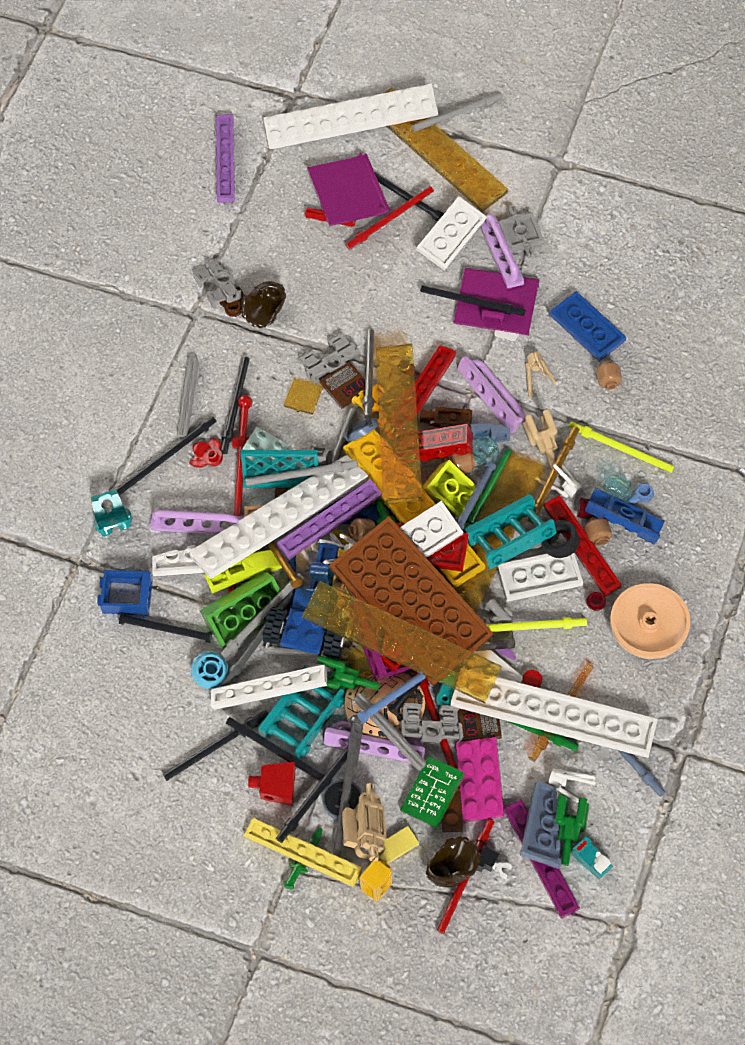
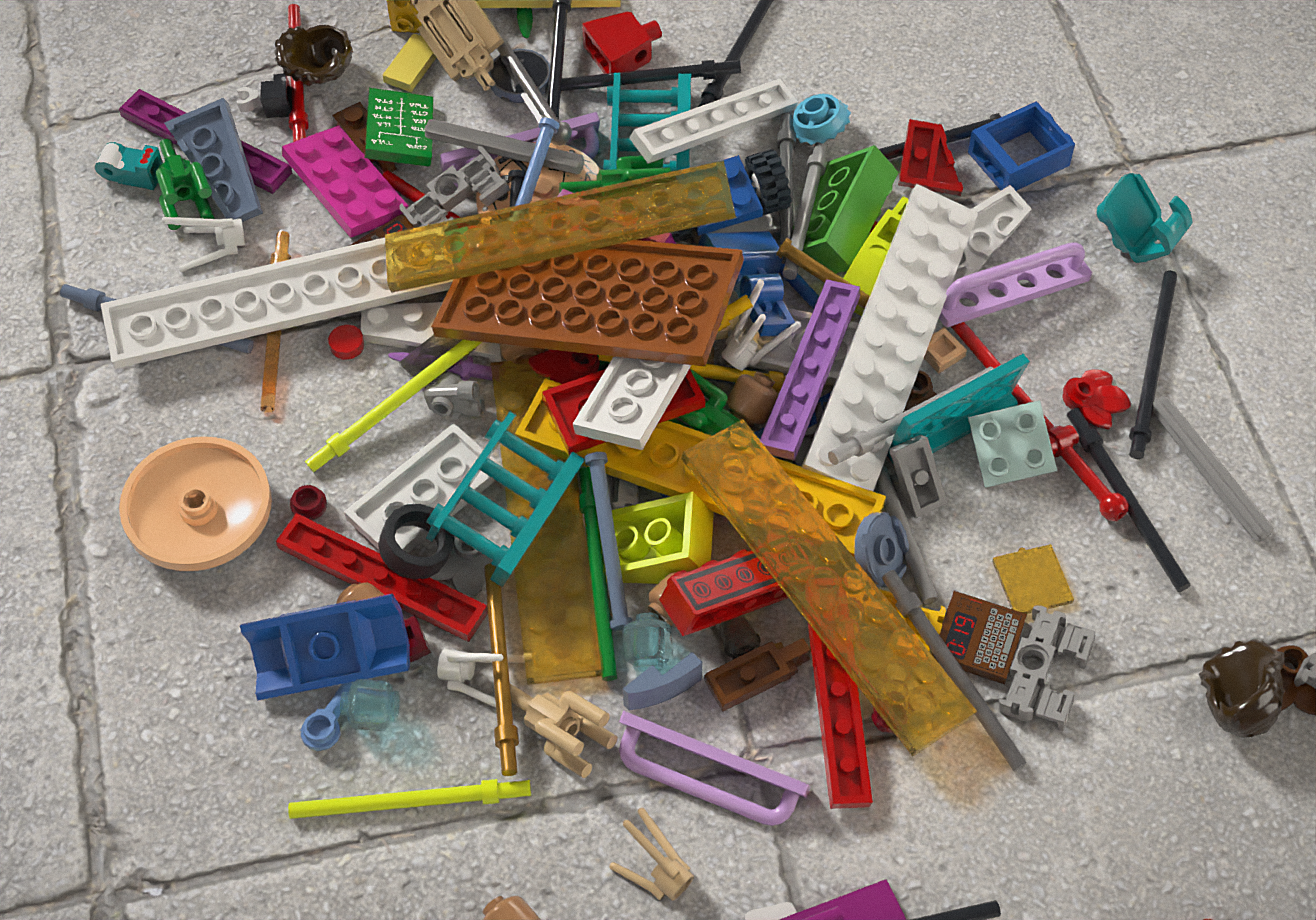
camera: 145 degrees right, 5 degrees down
none -> red wing [898,119,963,196]

